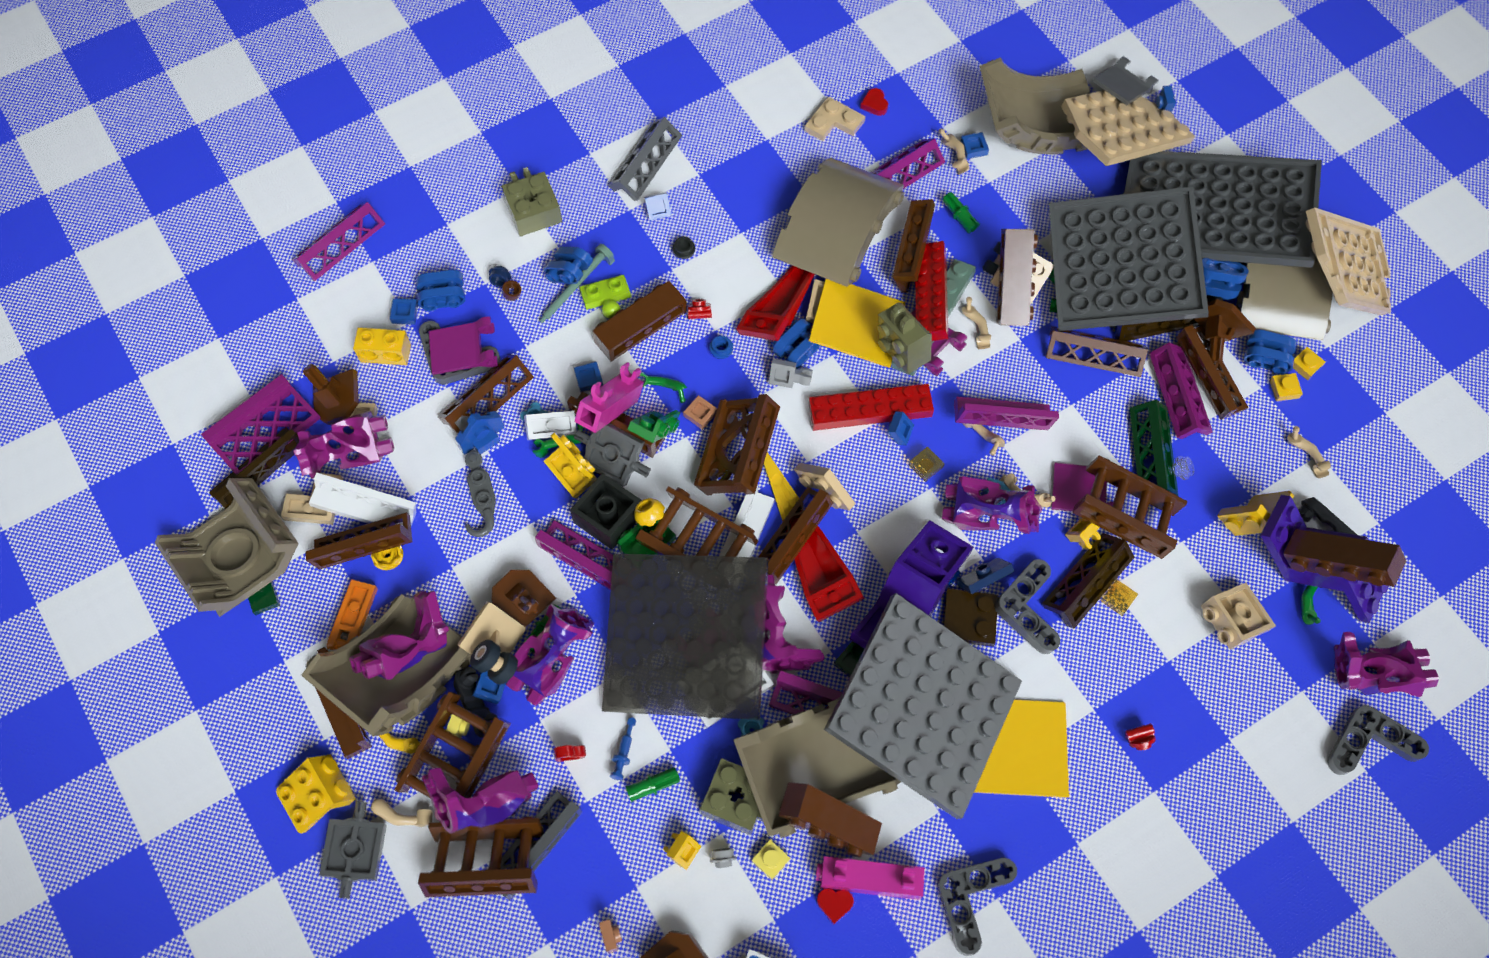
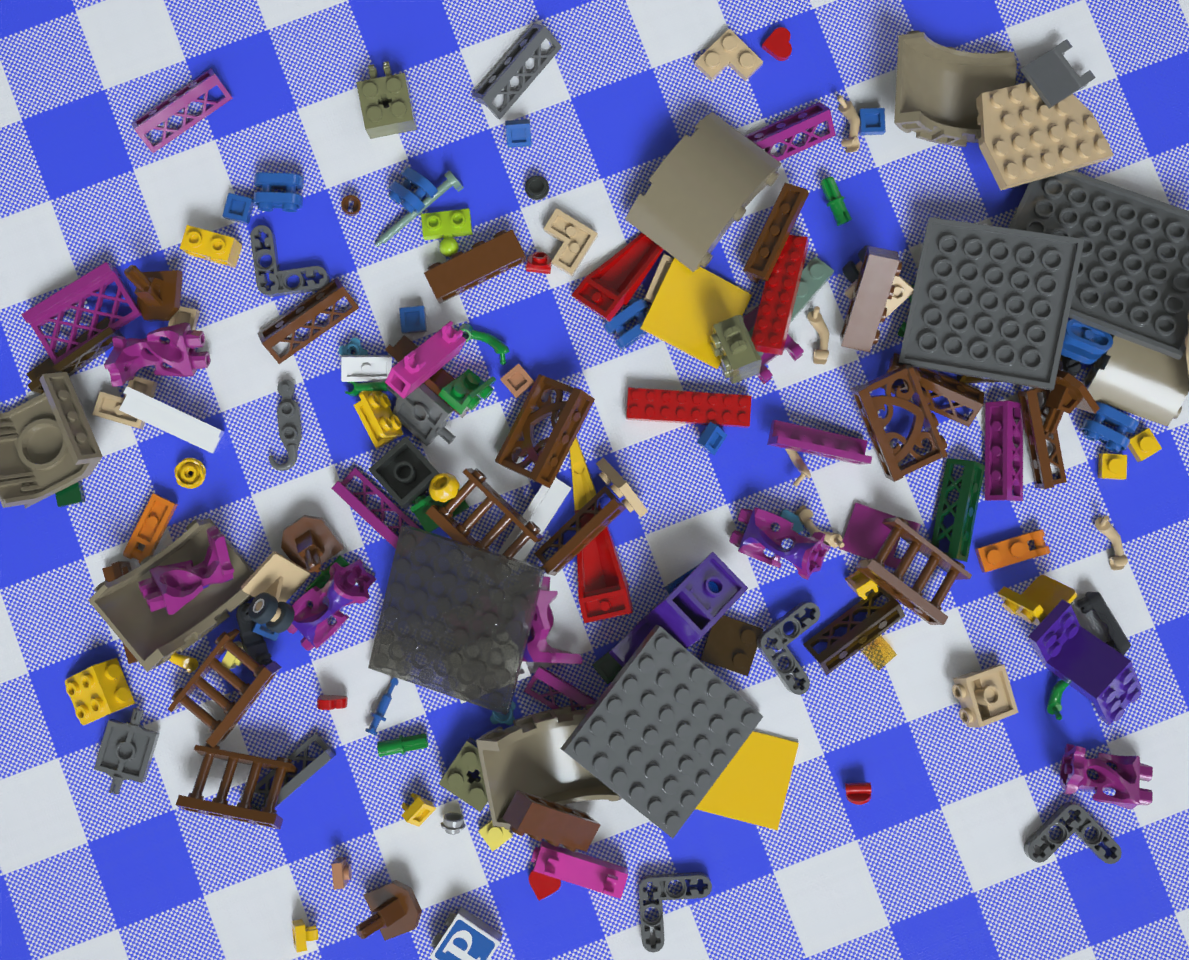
camera: 10 degrees right, 20 degrees up
reddish brown fence [305,512,412,570] -> none
tan piece [371,798,433,827] -> none
magenta hips [422,768,539,833] -> none
magenta flag [429,317,498,375] -> none
blue plate [455,411,505,455] -> none
dark blue plate [489,266,511,288] -> none
blue plate [710,336,733,359] -> none
light grey plate [769,359,813,388] -> none
clear yellow plate [909,447,945,482] -> none
dark blue plate [956,558,1014,594] -> none
blue plate [1156,85,1176,112] -> none
clear plate [1173,456,1194,480] -> none
reddish brown brick [1283,529,1407,587] -> none
none -> tan plate [543,208,598,276]
none -> reddish brown fence [850,364,948,482]
none -> orange plate [975,529,1051,572]

